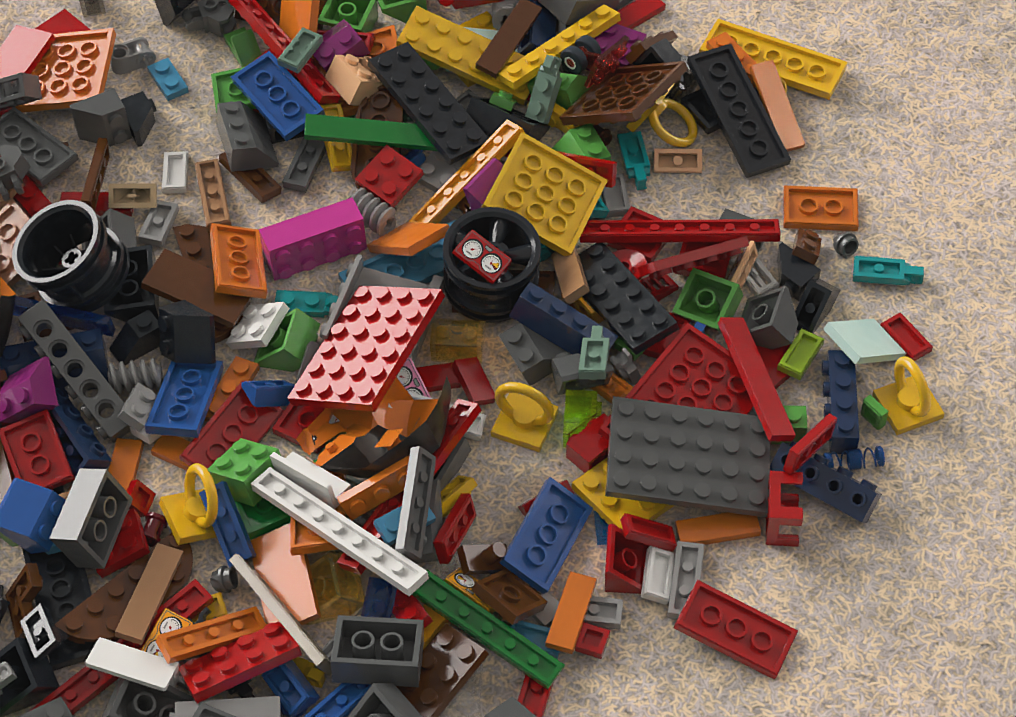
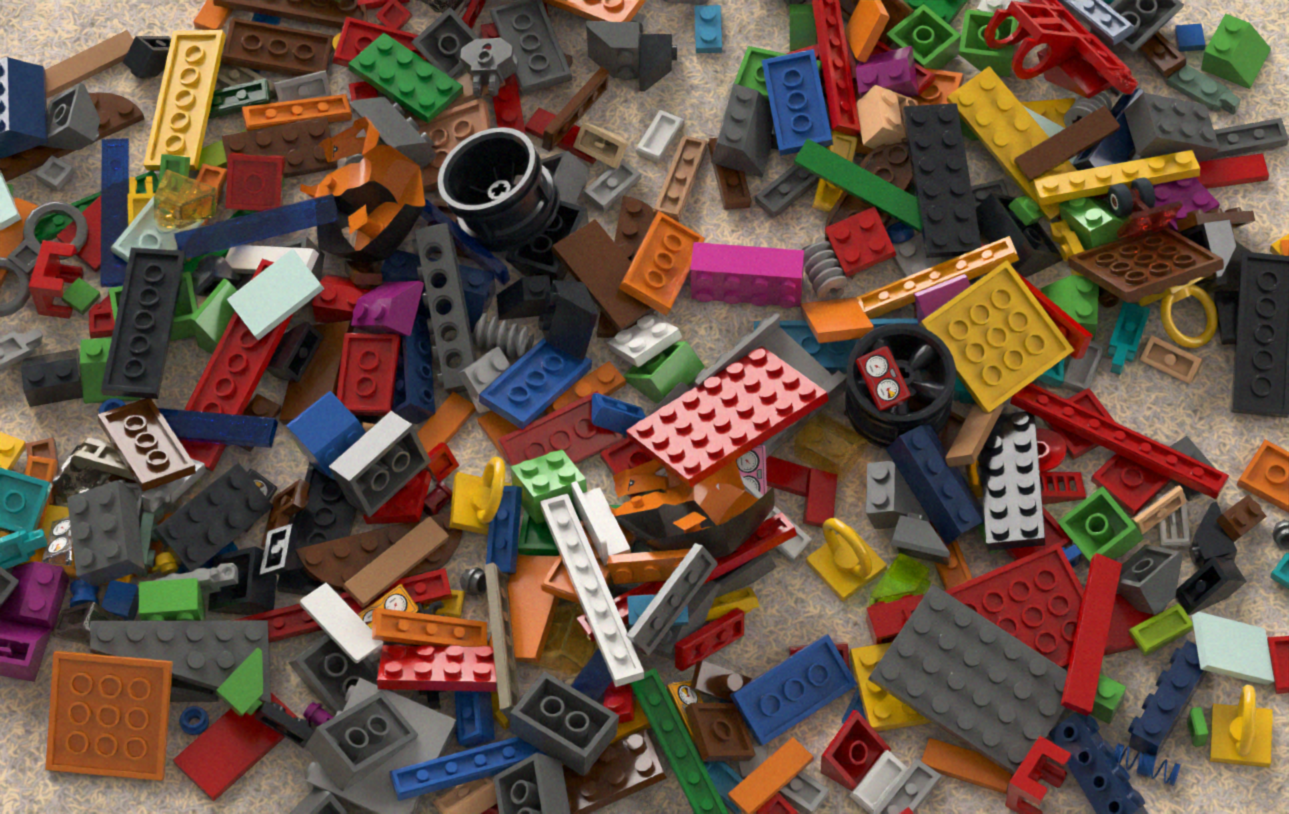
camera: 30 degrees right, 5 degrees up
teal hinge [274,290,338,318] -> none
sand green plate [277,27,323,73] -> none
sand green hinge [525,55,562,124] -> none
sand green hinge [578,326,610,380] -> none
light grey plate [610,348,641,385] -> none
red tile [620,513,677,552] -> none
red plate [638,236,749,279] -> none
red tile [783,413,837,474] -> none

